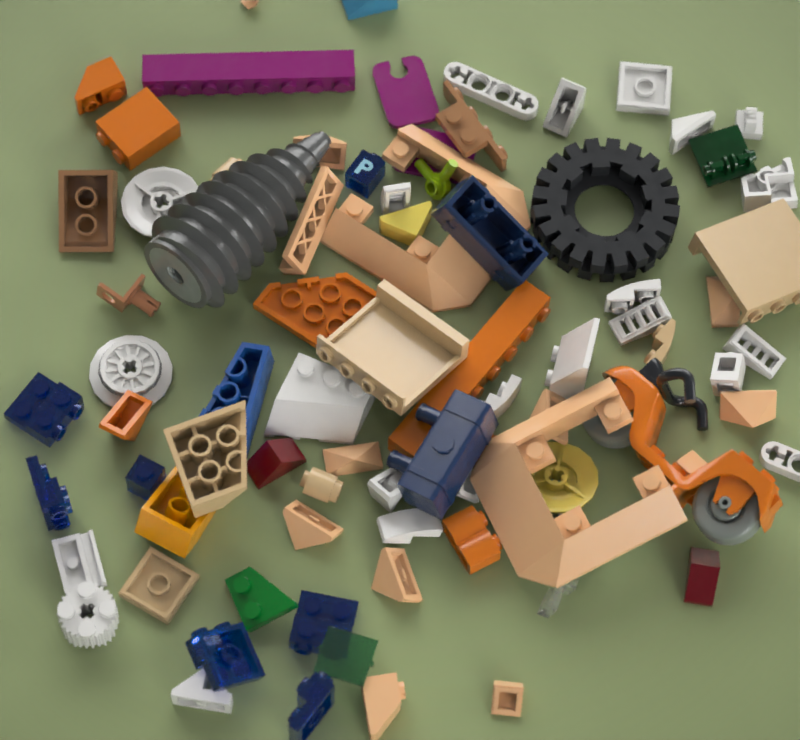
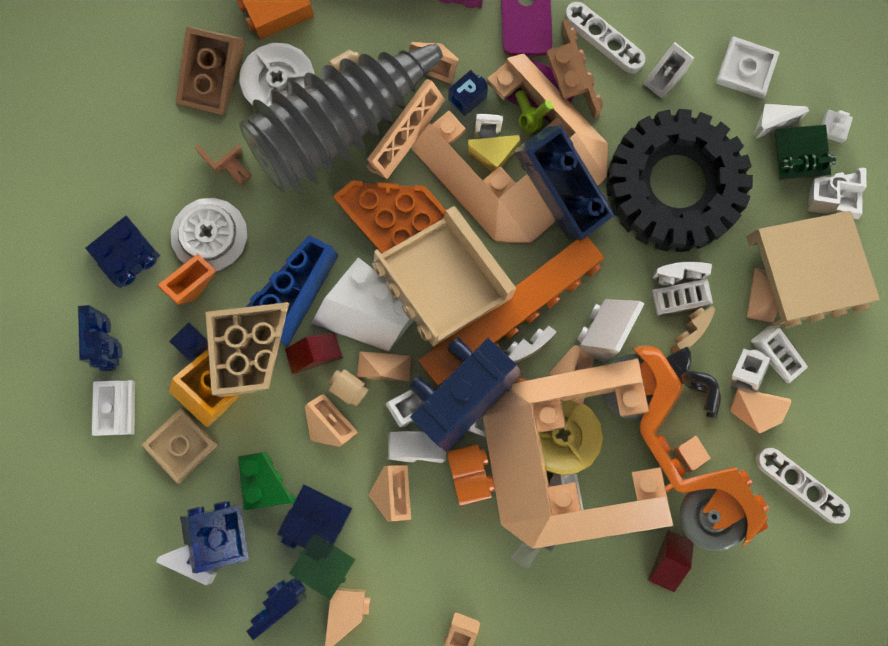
camera: 15 degrees right, 15 degrees up
white brick [57,581,119,649] -> none

